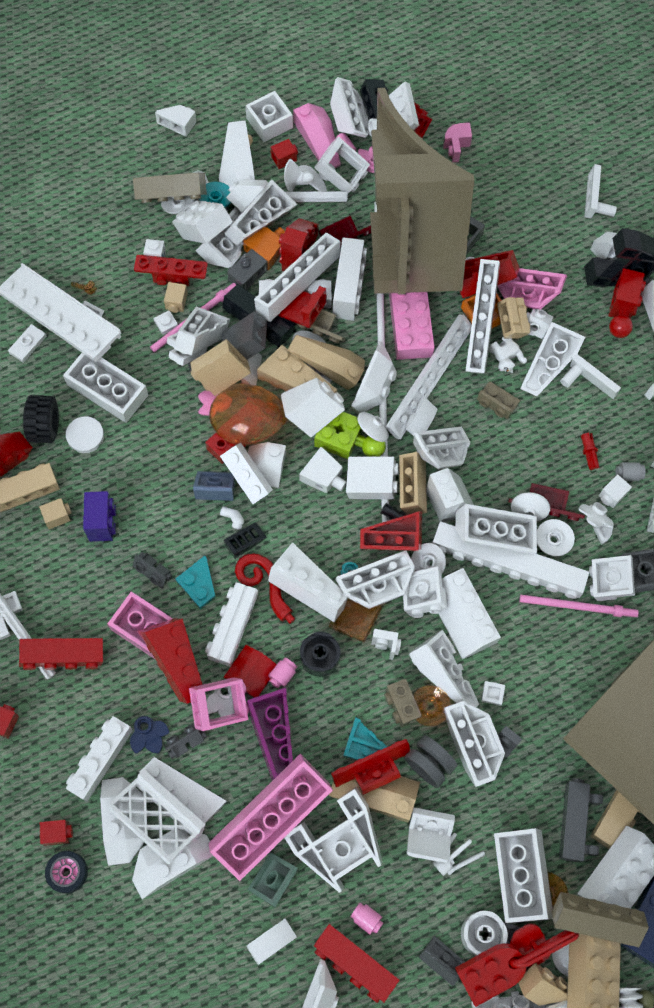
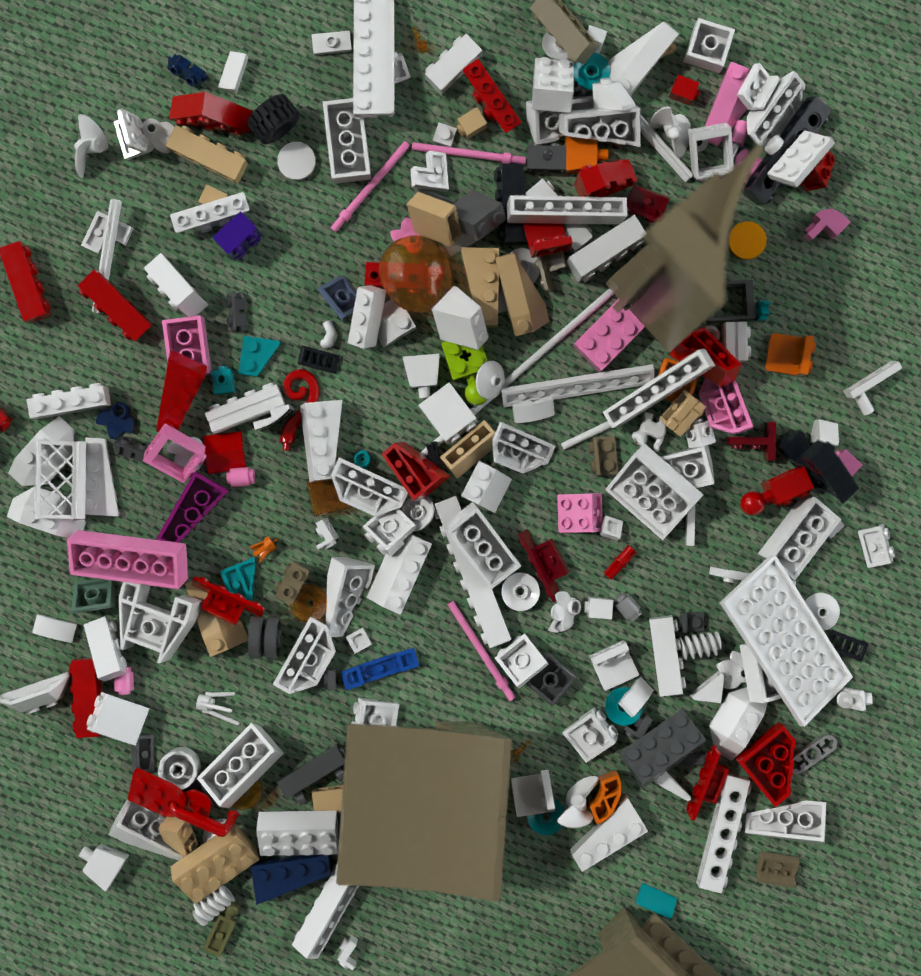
camera: 50 degrees right, 20 degrees up
white brick [143,239,166,257] -> none
white wedge [174,307,230,356] -> none
black brick [300,632,341,677] -> none
white wedge [352,341,397,414] -> none
white bracket [407,807,455,863] -> none
white dish [511,493,550,521] -> none
dark tan brick [552,892,649,947] -> none
none -> white brick [83,616,127,682]
none -> white brick [87,692,150,745]
none -> white wedge [144,253,208,317]
none -> white bracket [170,192,250,233]
none -> teal brick [211,366,236,395]
none -> orange piece [249,536,278,563]
none -> white slope [253,404,294,432]
none -> bright pink bar [330,141,410,233]
none -> blue slope [340,647,419,690]
none -> white plate [351,698,399,726]
none -> white brick [425,34,482,95]
none -> bright pink bracket [557,493,603,533]
none -> white bar [561,421,612,450]
none -> white plate [600,516,623,541]
none -> white slope [605,444,703,540]
none -> white brick [721,322,751,362]
none -> dark red bracket [726,422,776,461]
none -> white bracket [737,63,780,110]
none -> teal plate [755,300,771,322]
none -> orange bracket [765,333,816,377]

